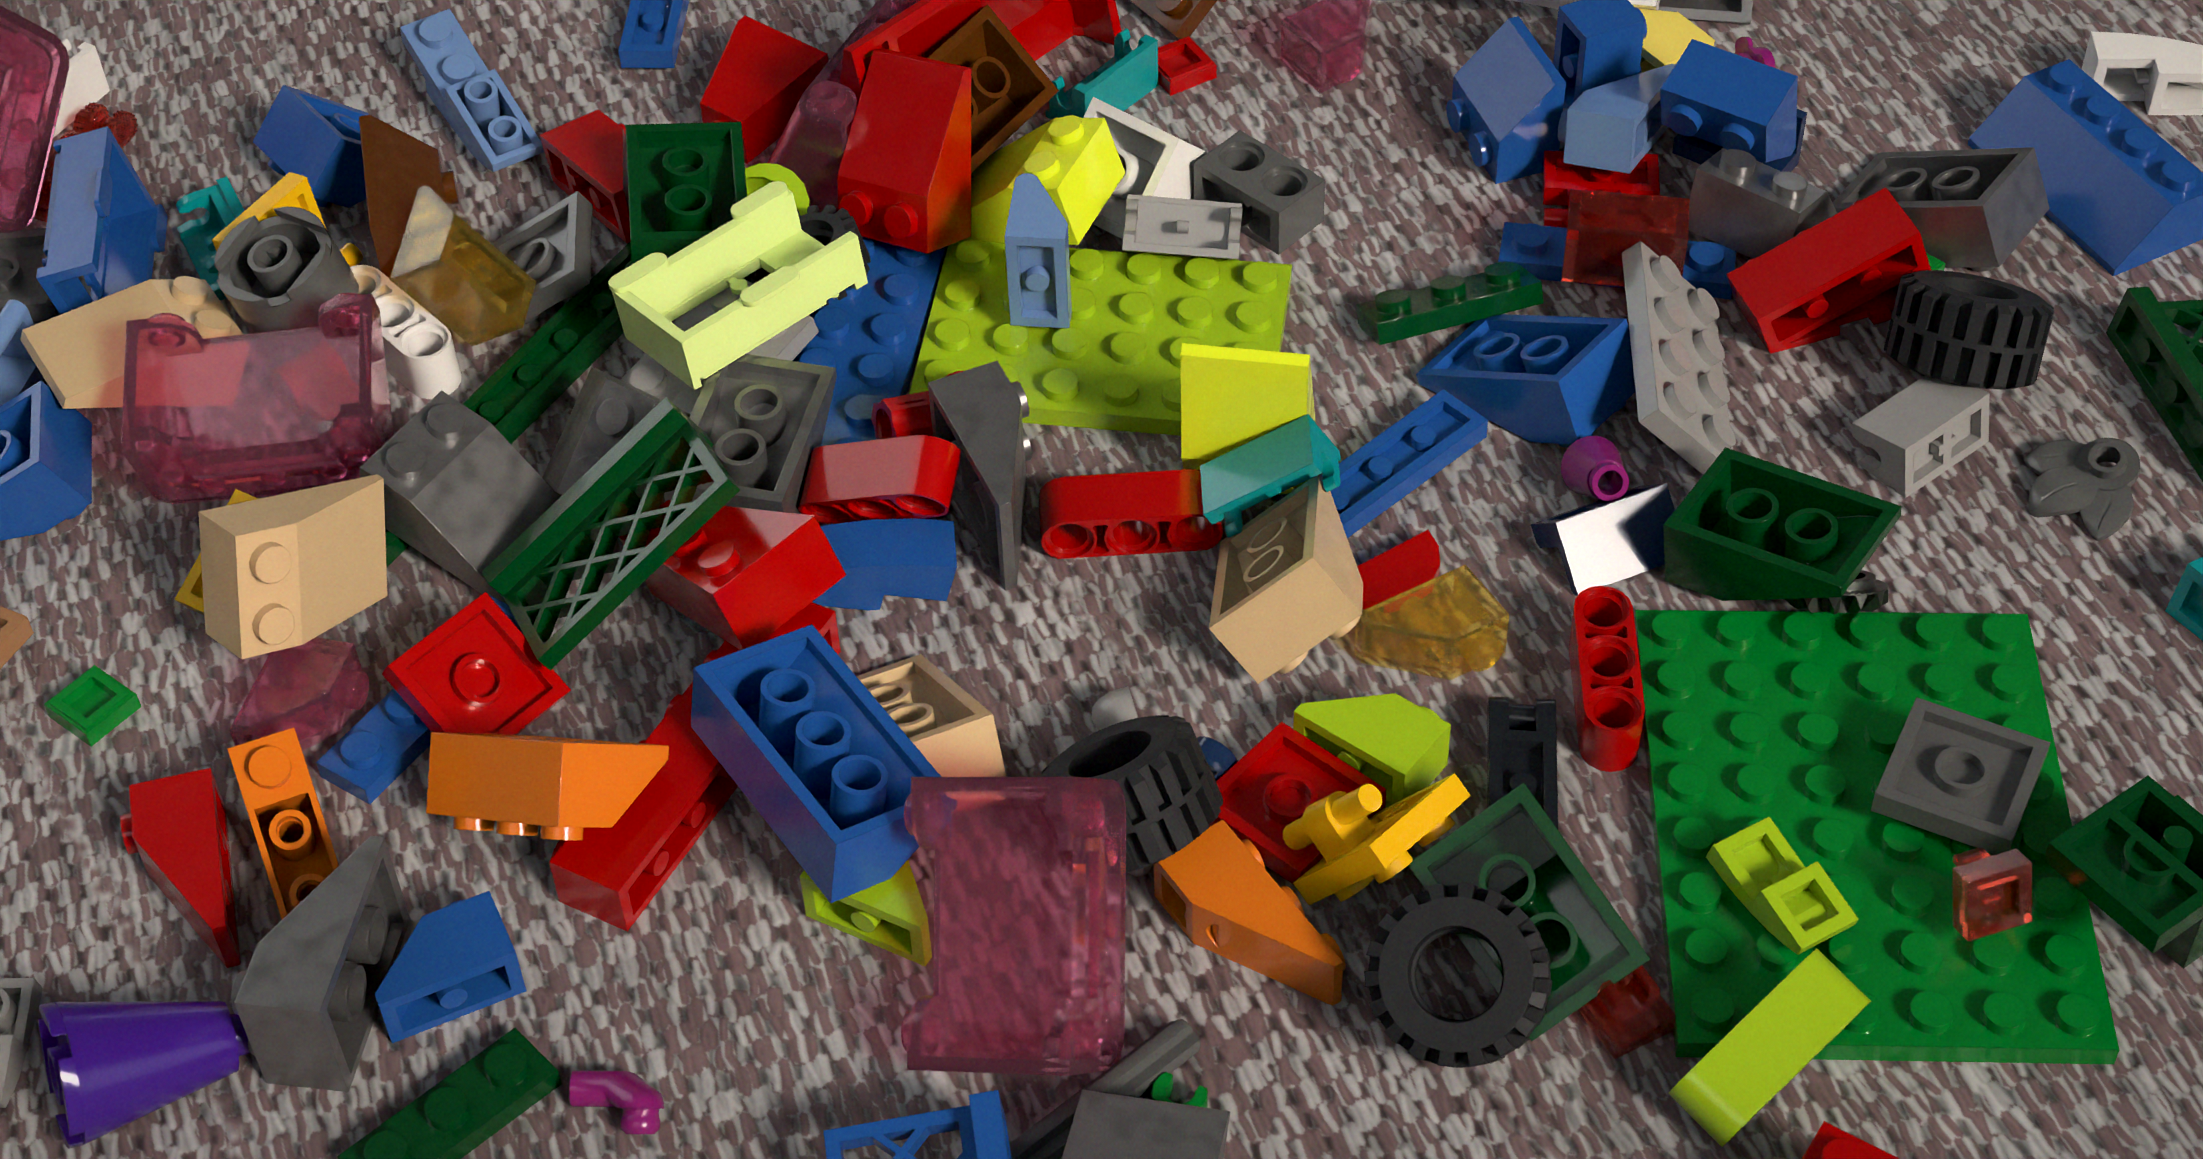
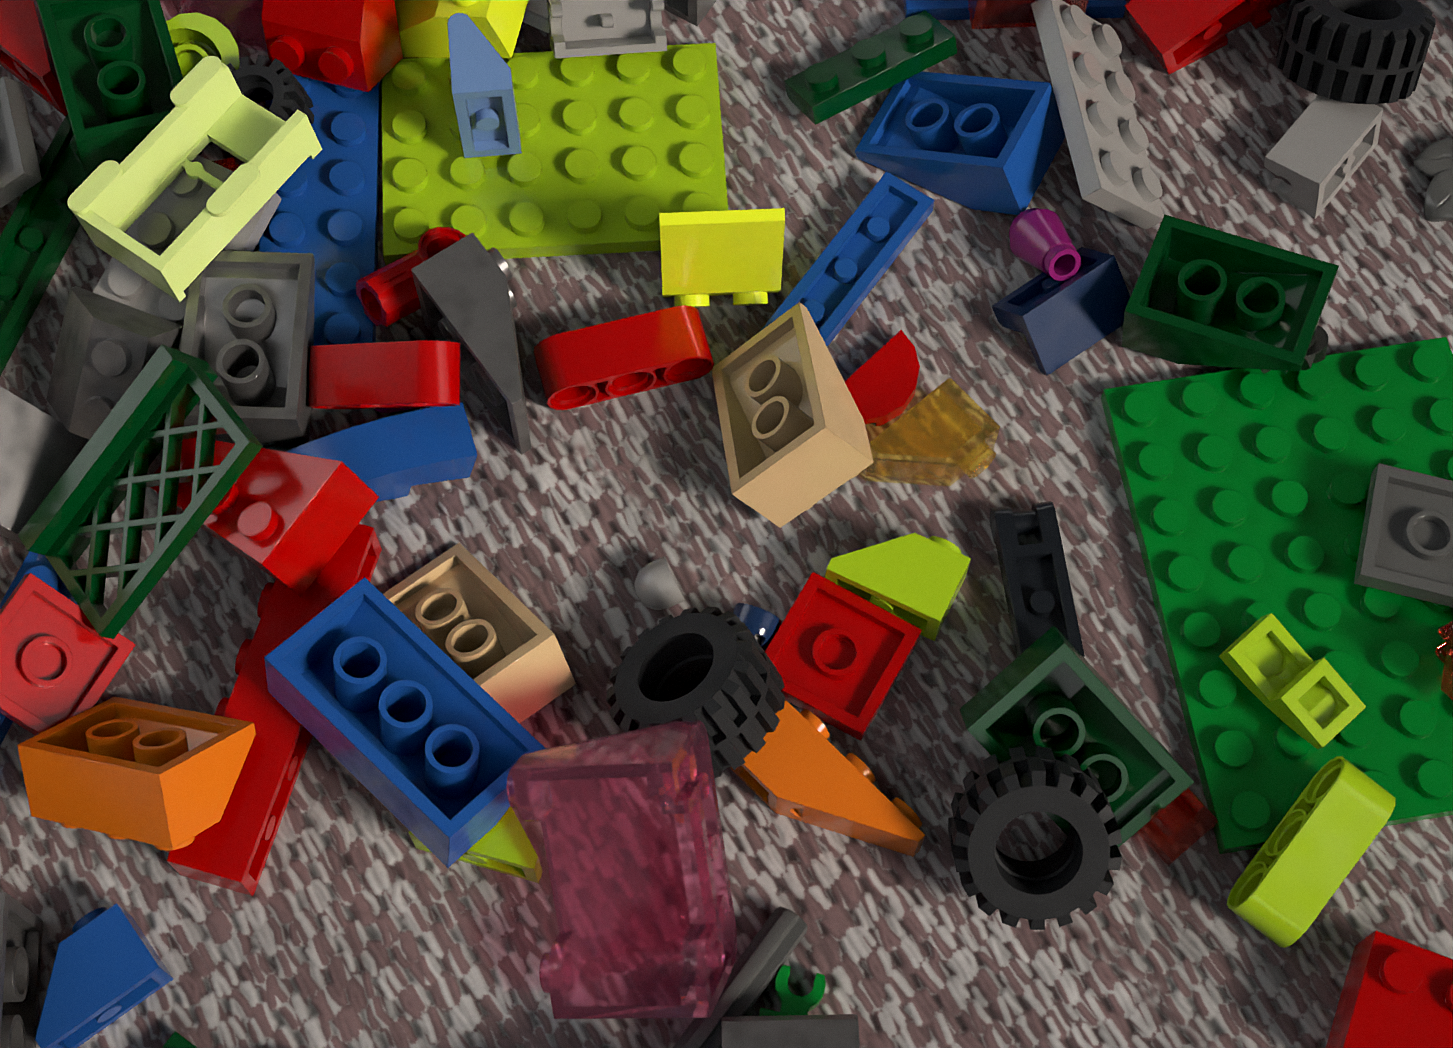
camera: 15 degrees left, 20 degrees up
teal hinge [1200,414,1341,538] -> none
yellow plate [1283,773,1471,905] -> none
red beam [1569,586,1645,772] -> none

